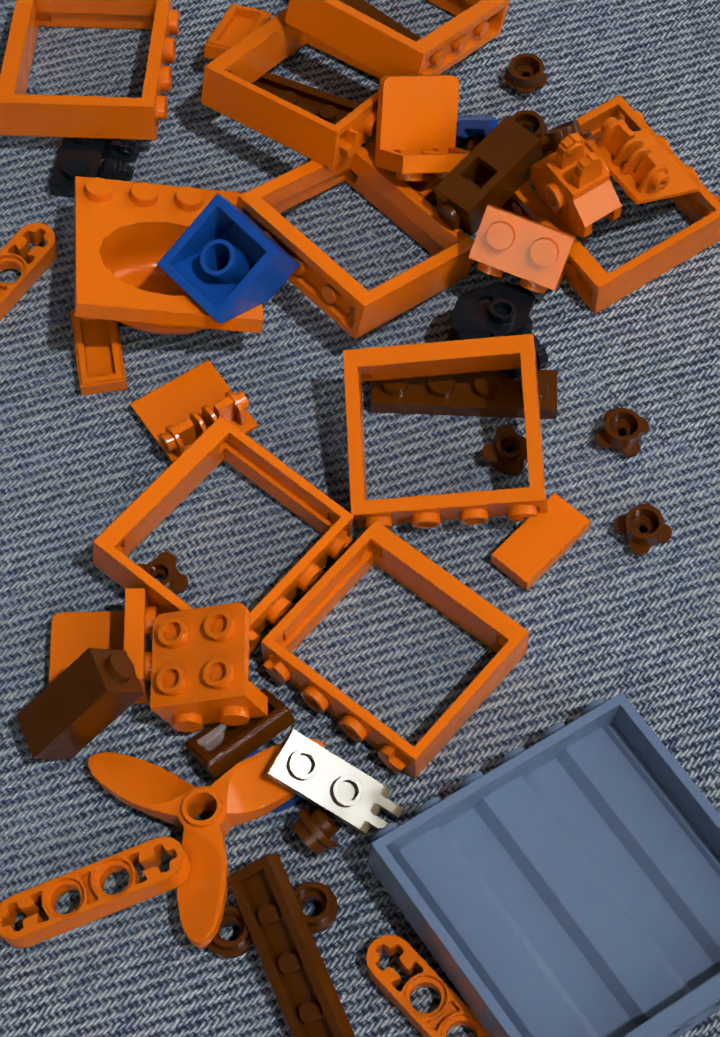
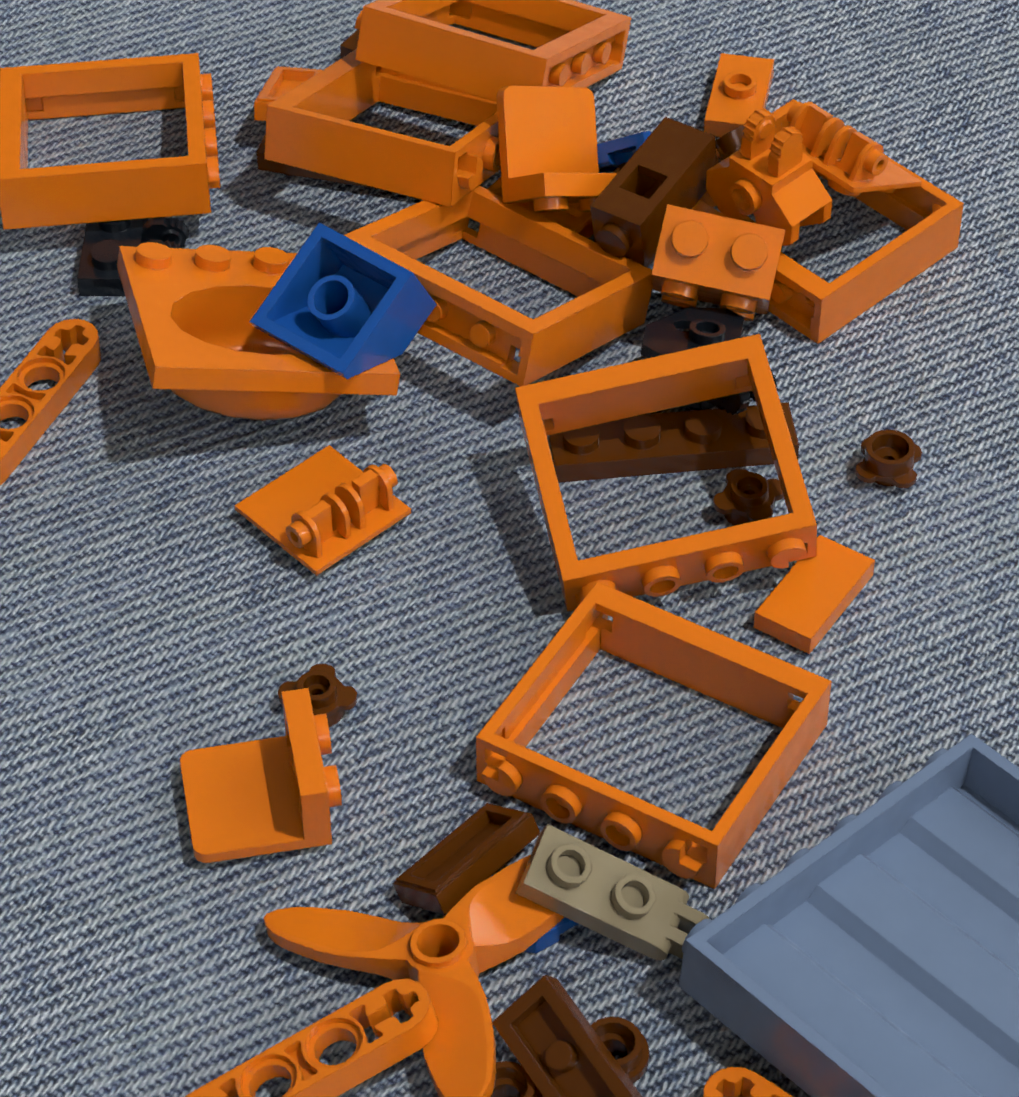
camera: 10 degrees left, 15 degrees down
reddish brown brick [16,648,144,760] -> none
orange tile [70,311,127,396] -> none
orange window [93,416,354,655] -> none
orange bracket [150,602,268,732] -> none
reddish brown plate [292,807,339,855] -> none
reddish brown plate [505,53,547,94] -> none
reddish brown plate [614,504,672,556] -> none
none -> orange plate [704,53,775,138]

